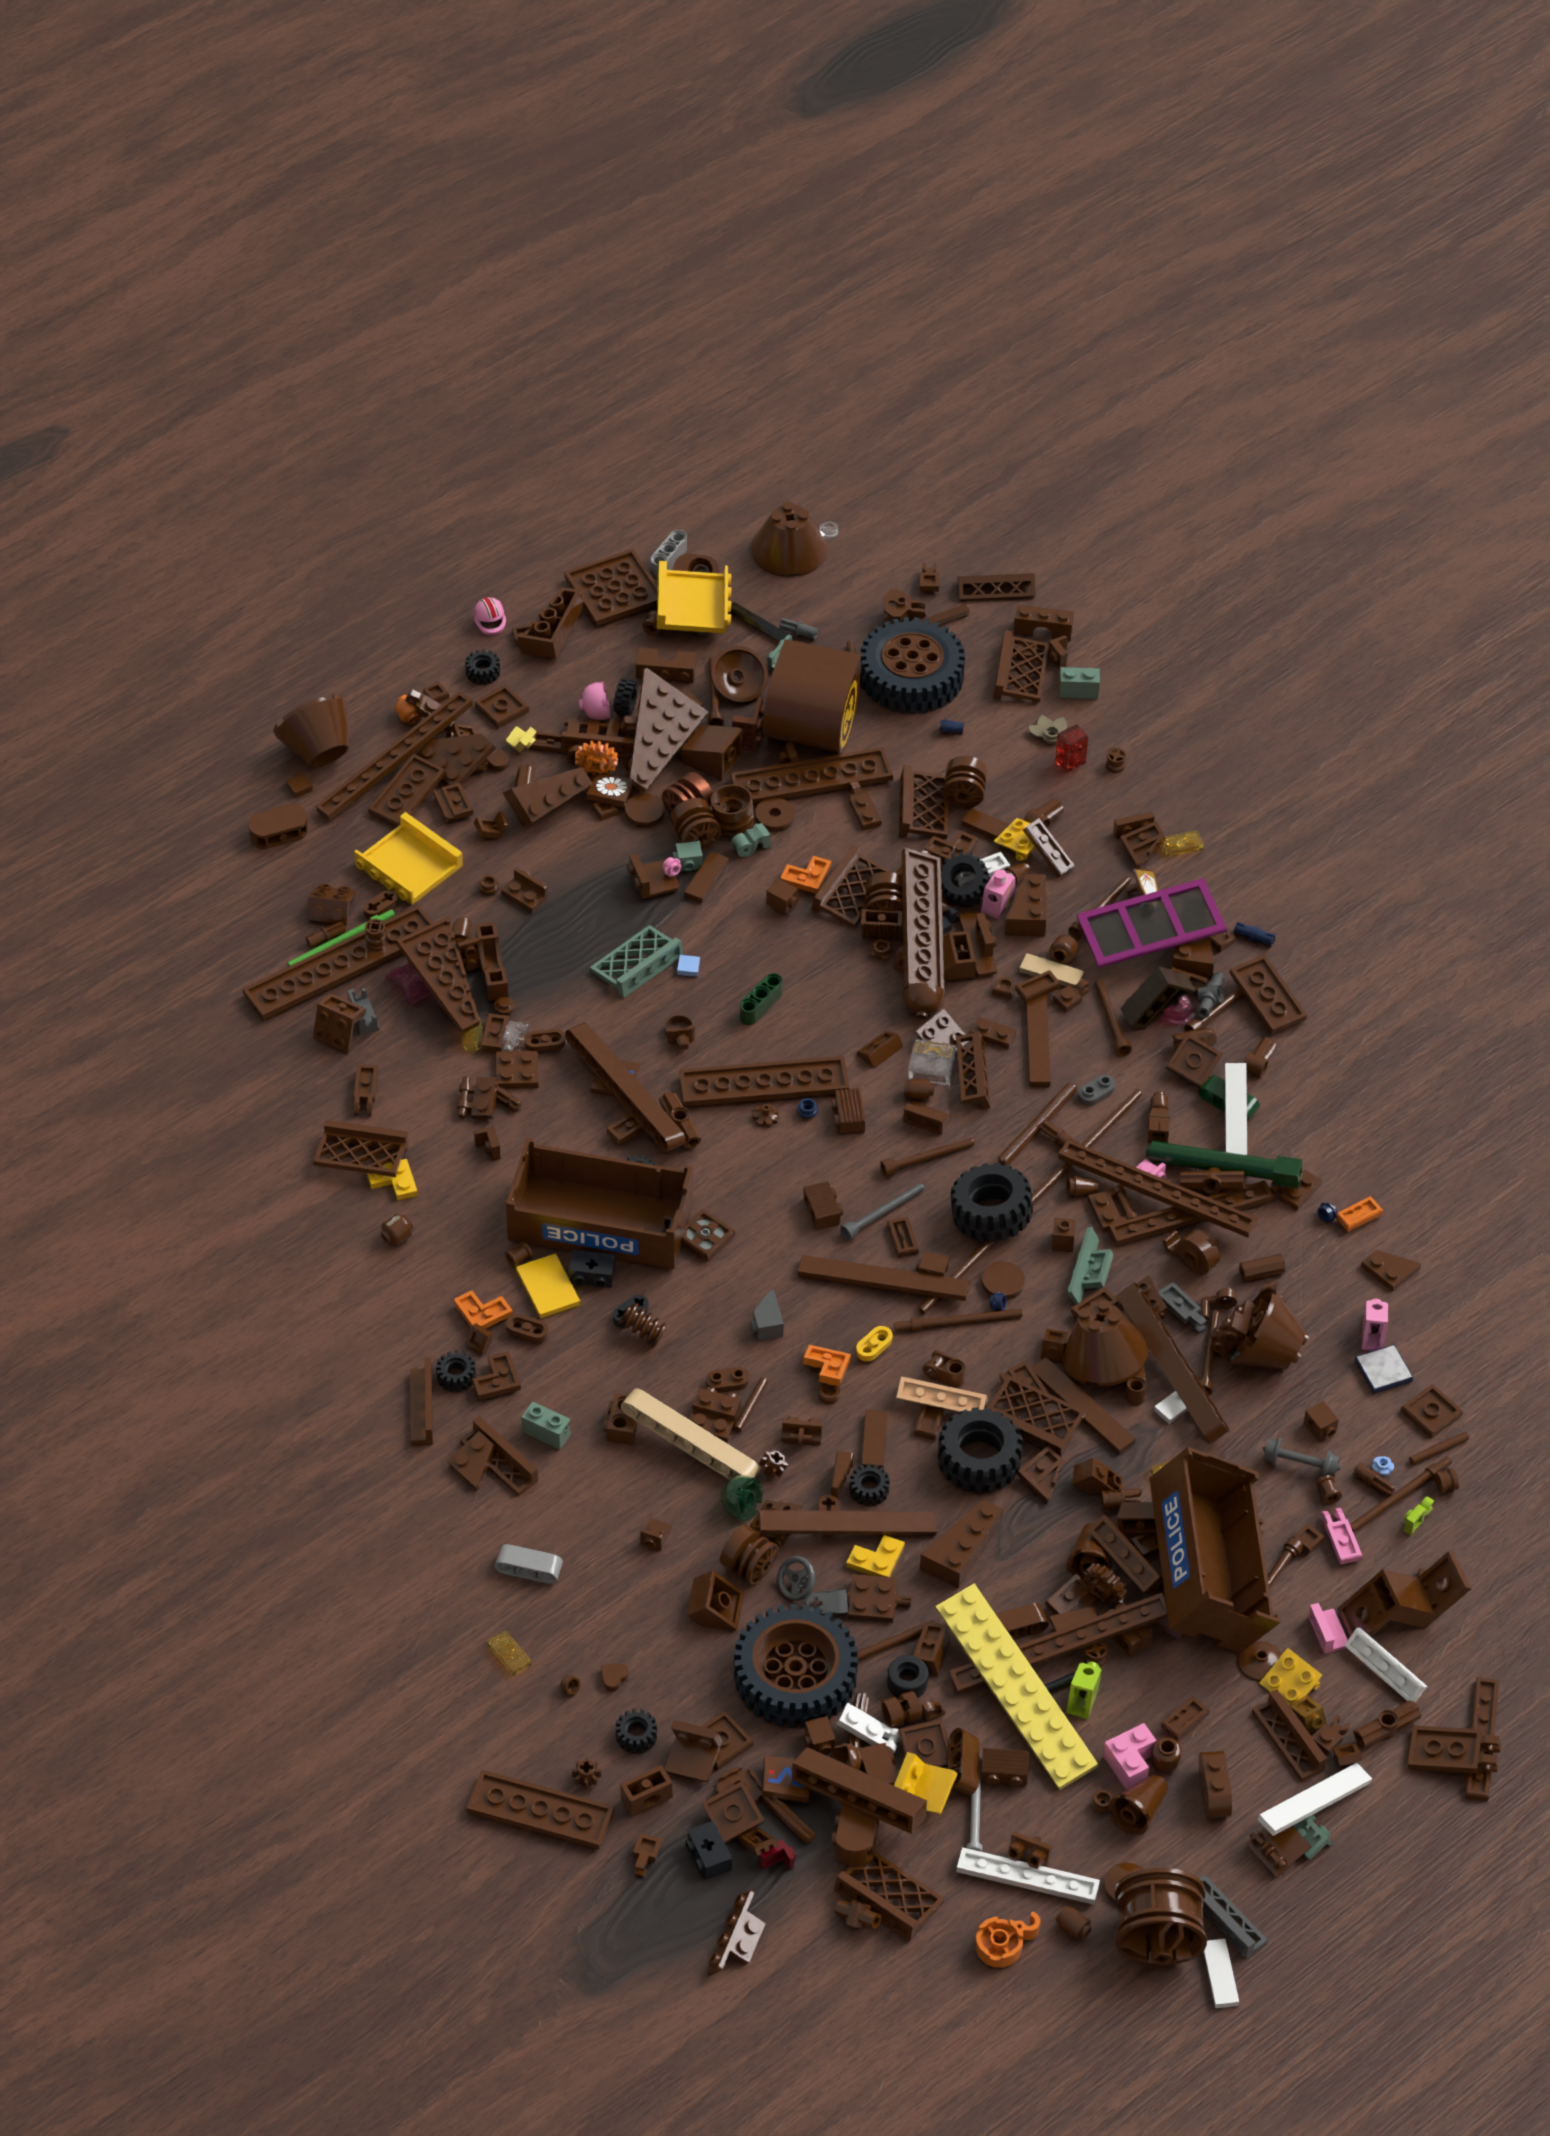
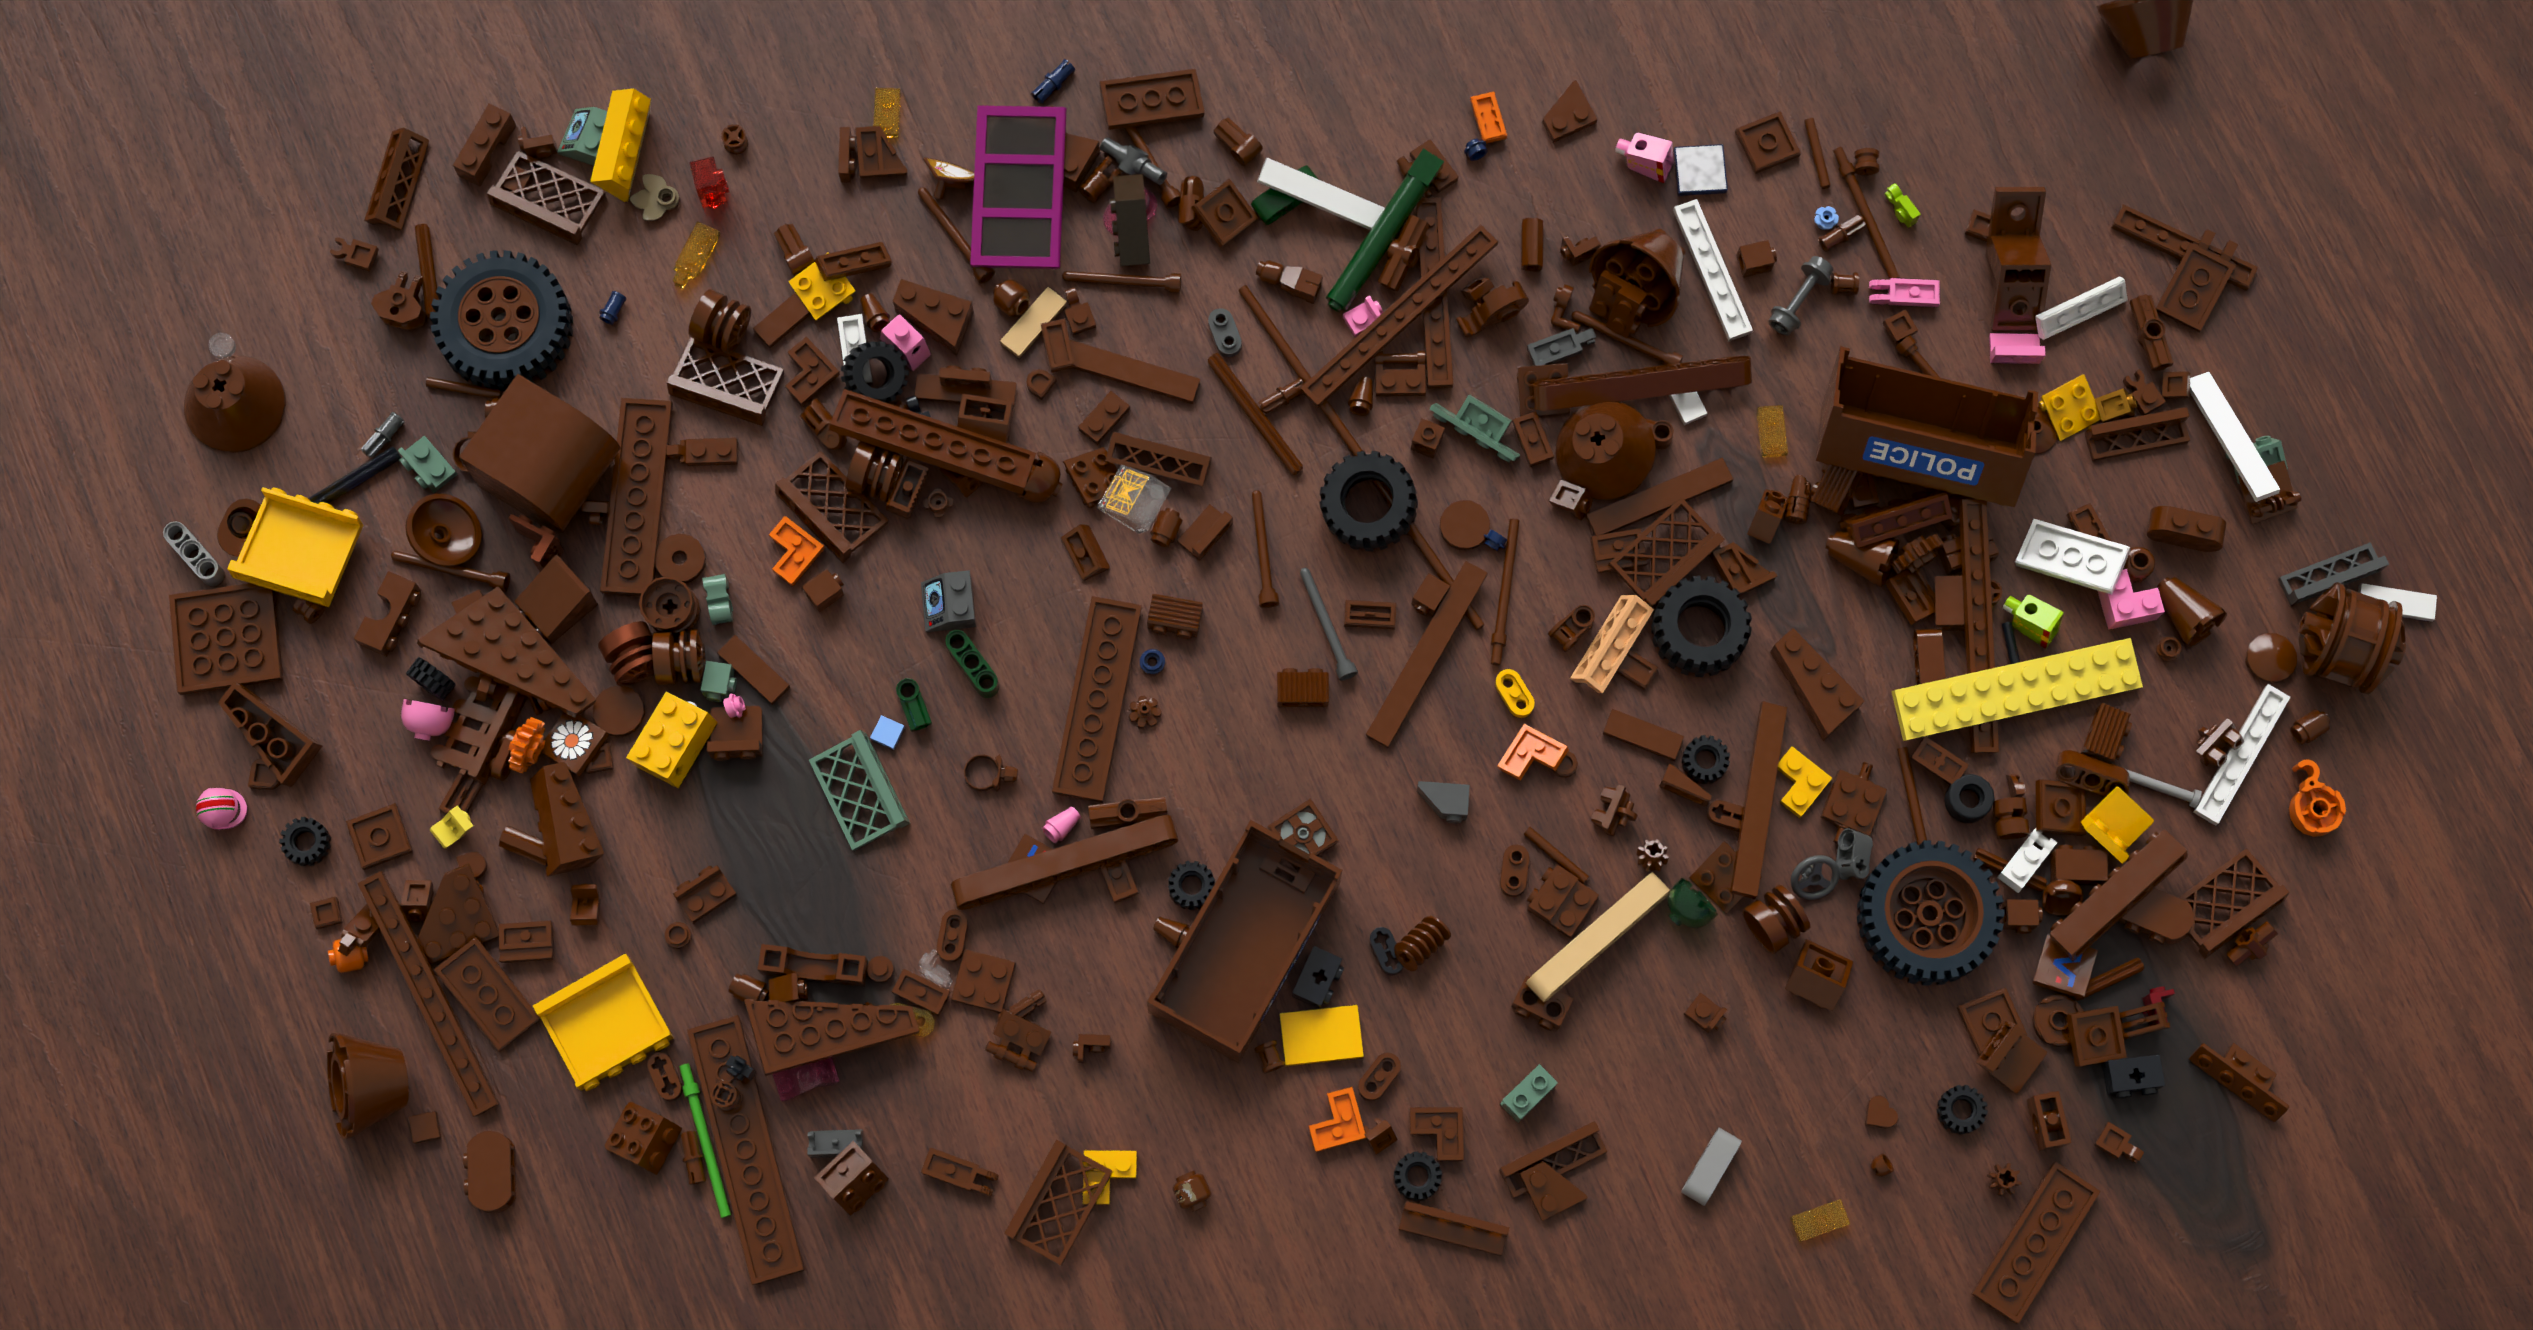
camera: 75 degrees left, 25 degrees up
none -> yellow slope [590,88,651,202]
none -> yellow piece [626,692,718,788]
none -> clear yellow hinge [673,221,721,290]
none -> black plate [726,1055,757,1081]
none -> dark green piece [896,678,932,732]
none -> dark grey slope [921,570,976,632]
none -> bright pink cone [1042,807,1081,843]
none -> white plate [1673,199,1753,341]
none -> white tile [2015,519,2131,595]

